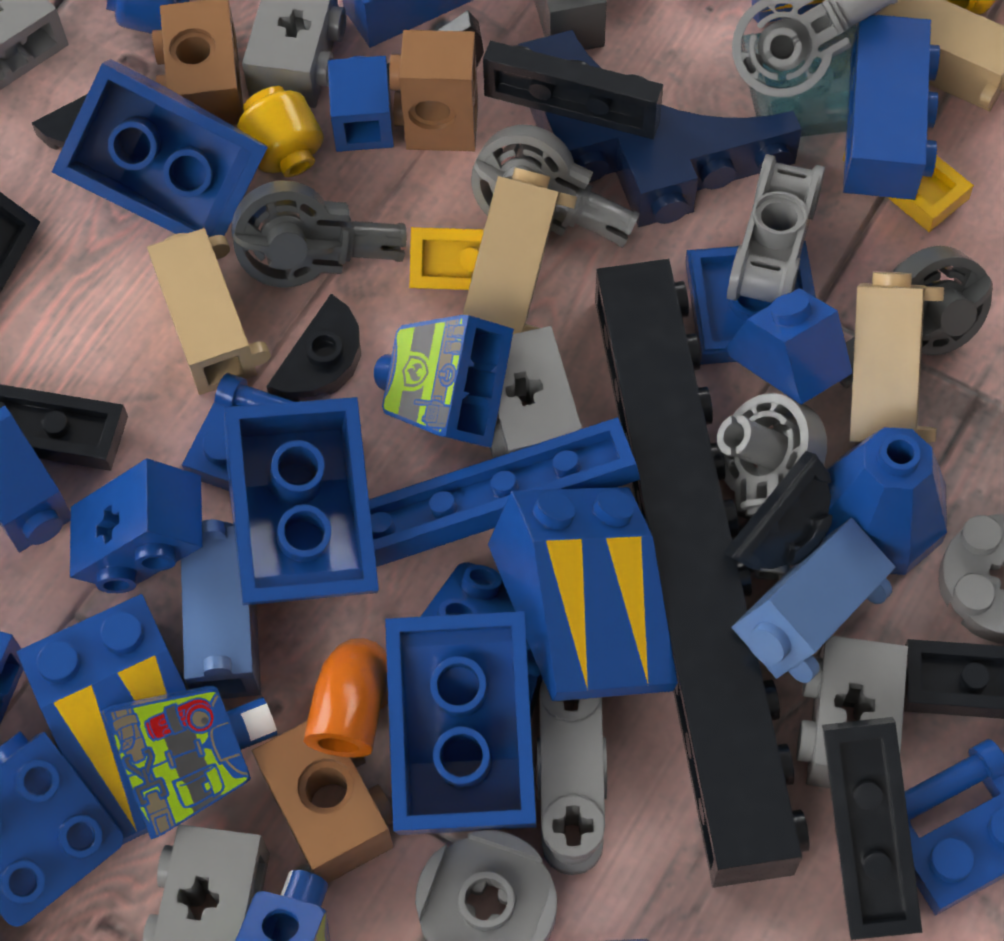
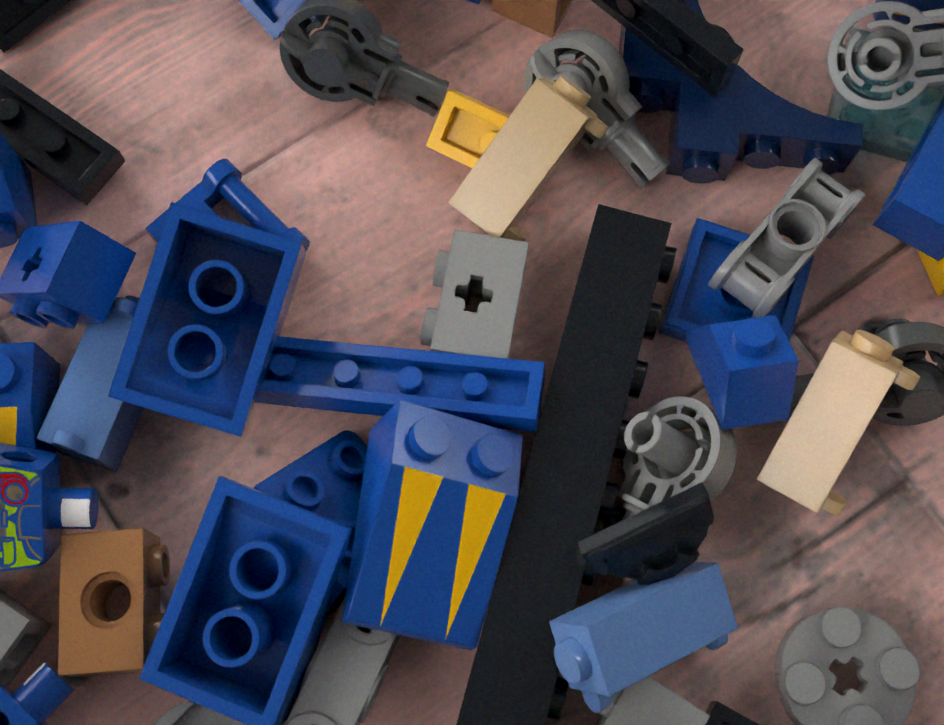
camera: 20 degrees right, 10 degrees up
tan brick [147,228,271,395] -> none
black plate [266,294,361,402] -> none
orange cylinder [303,638,388,758] -> none
blue torso [374,315,514,448] -> none
blue cone [825,427,947,575] -> none

